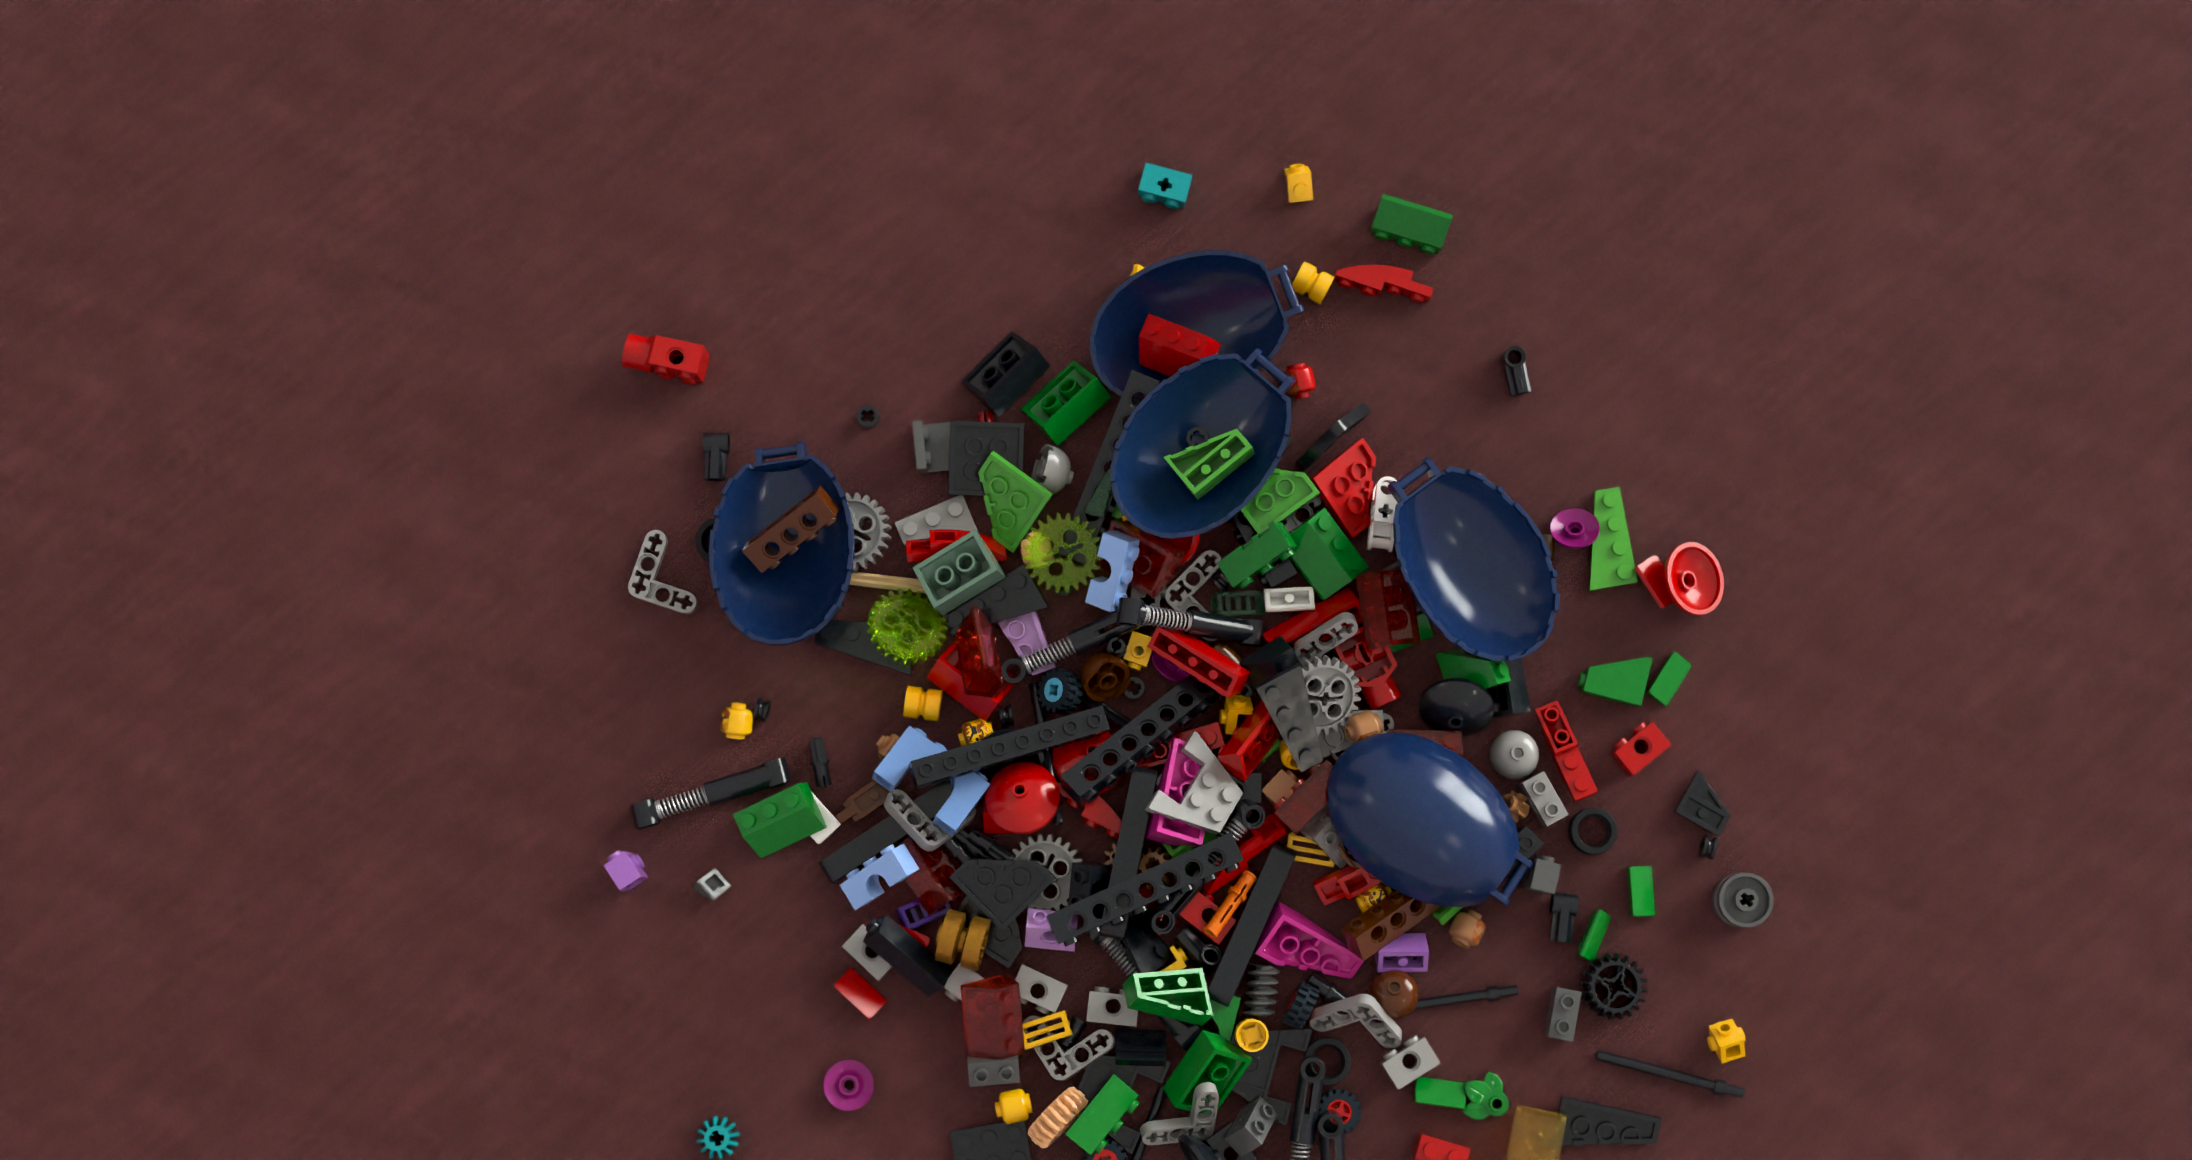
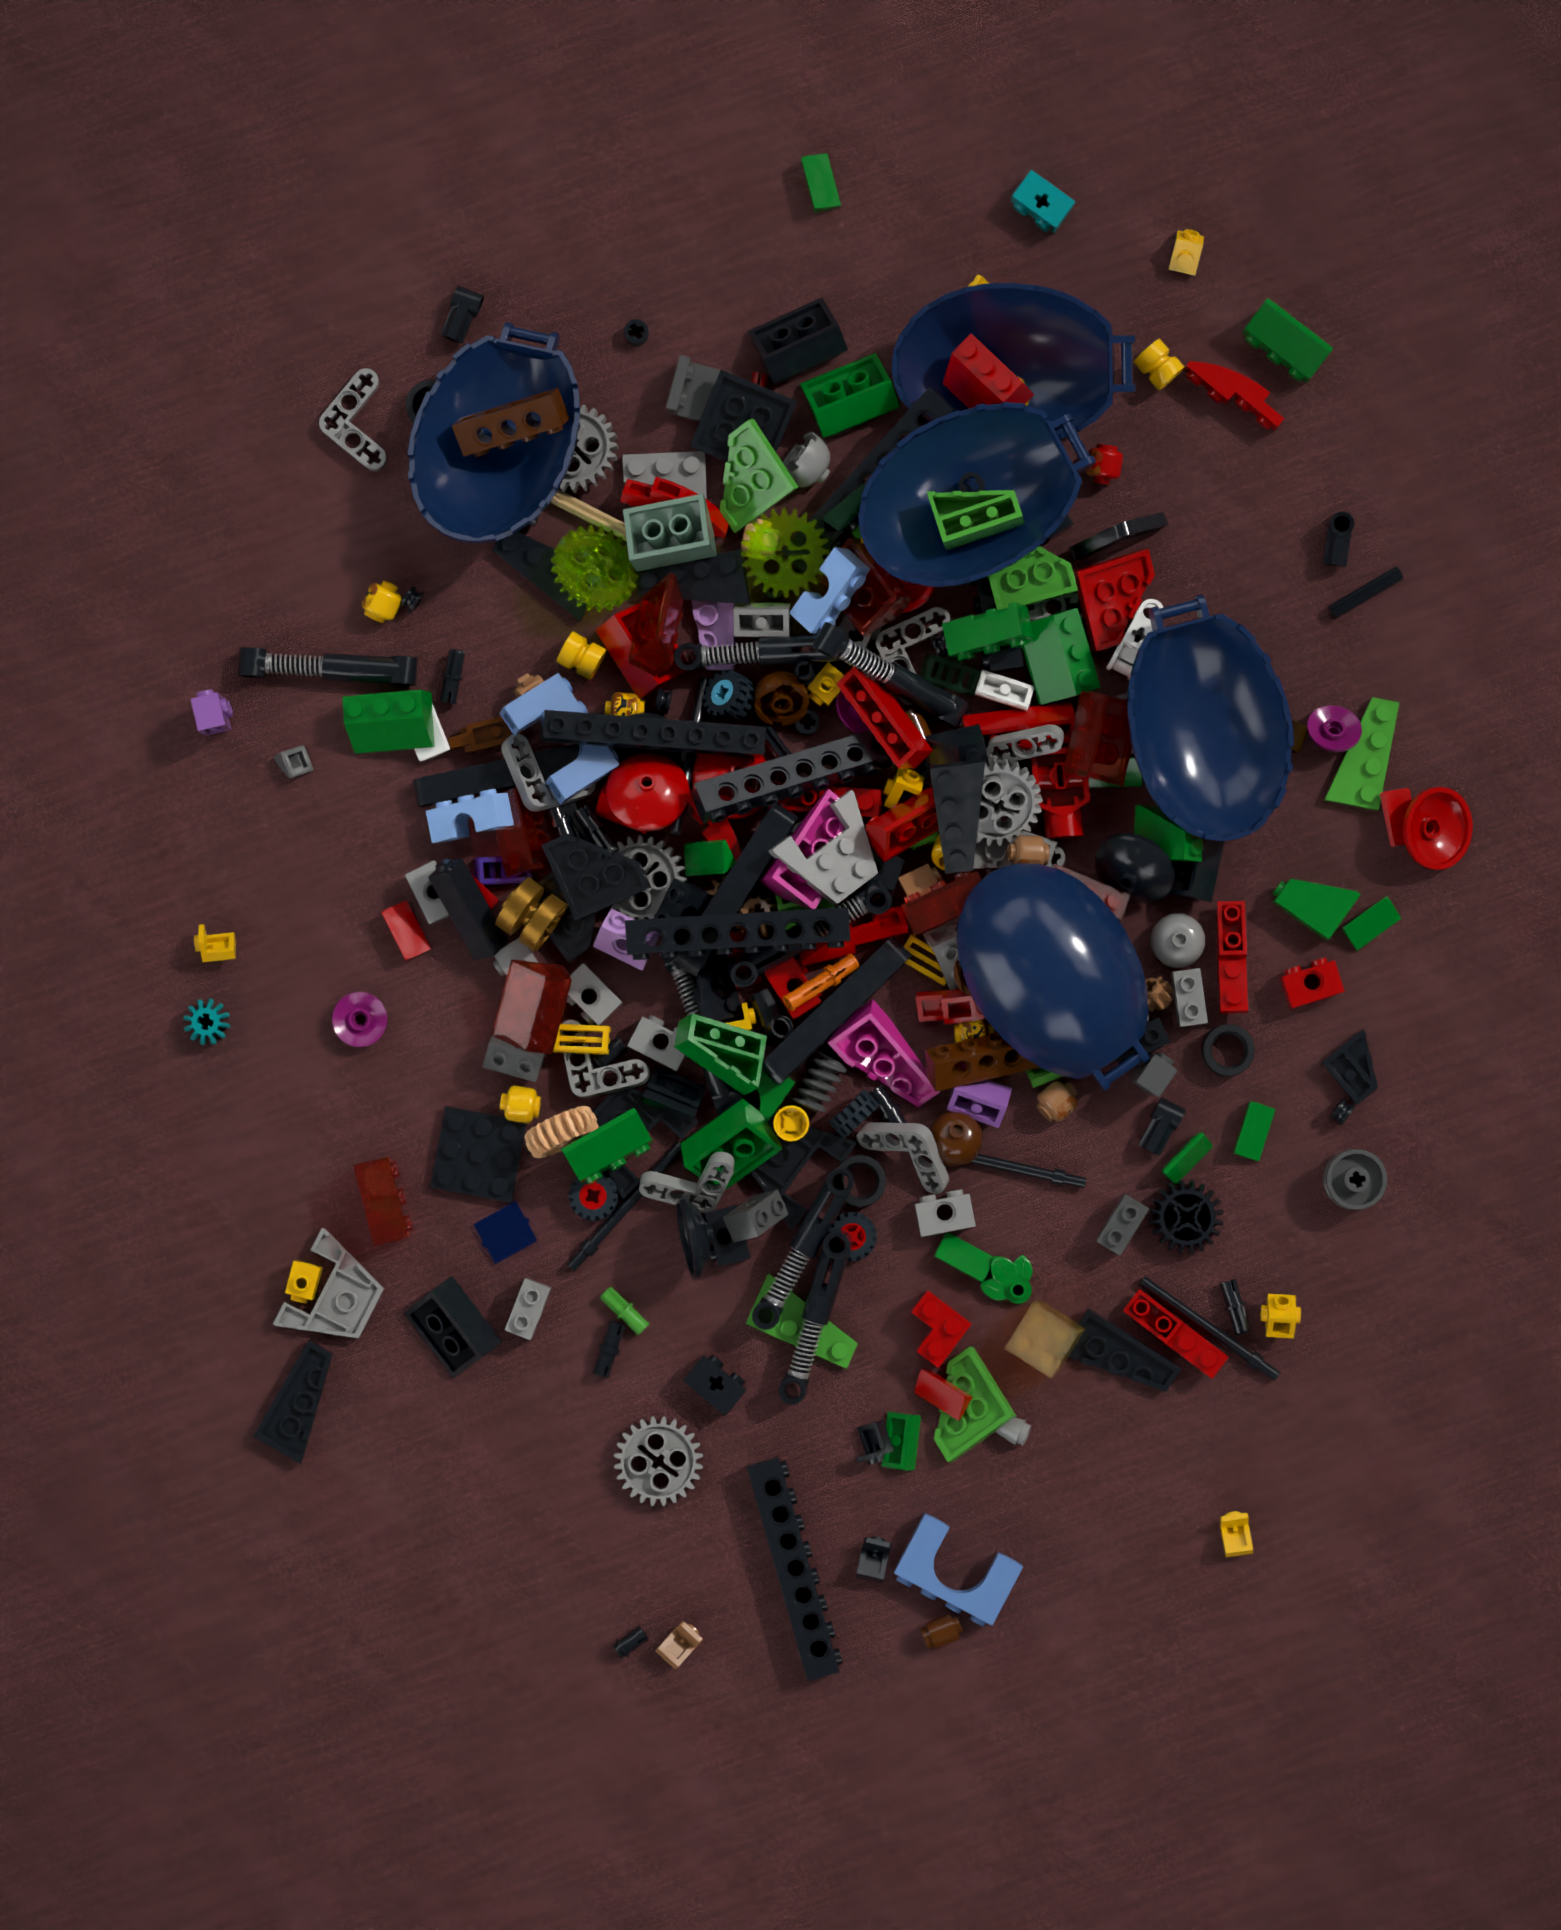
camera: 25 degrees right, 5 degrees up
red brick [622,333,710,385] -> none
none -> yellow bracket [194,924,236,962]
none -> green slope [684,840,736,876]
none -> light grey brick [733,603,791,637]
none -> green slope [801,153,841,213]
none -> red slope [1123,1289,1229,1380]
none -> black axle [1219,1279,1251,1335]
none -> black axle [1328,567,1404,618]

